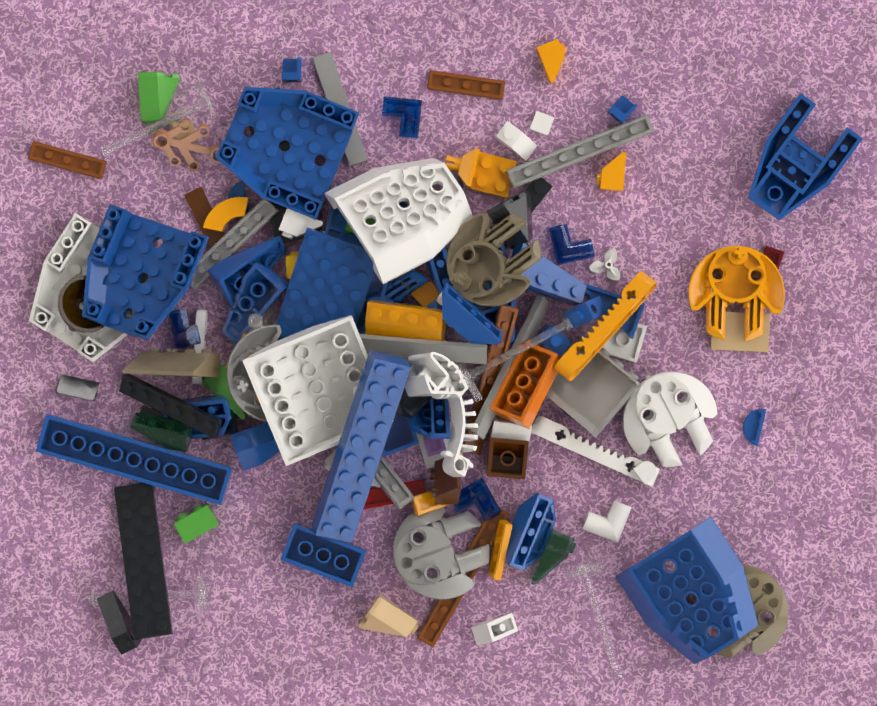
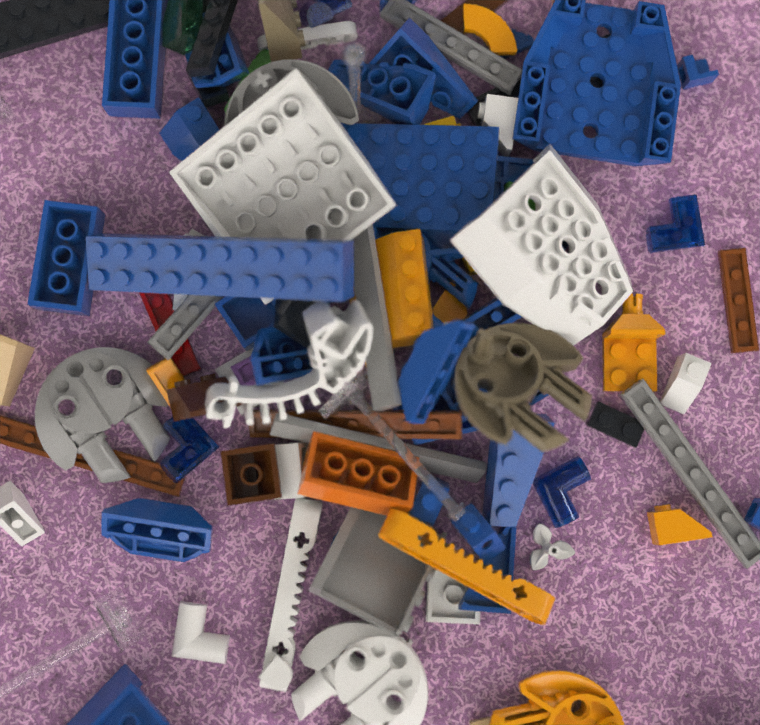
camera: 70 degrees right, 5 degrees down
bright green brick [174,503,220,544] -> none
light grey tile [313,52,368,167] -> none
black slope [487,189,533,249] -> none
light orange tile [488,519,512,581] -> none
white tile [530,111,554,136] -> none
clear green slope [531,529,576,585] -> none

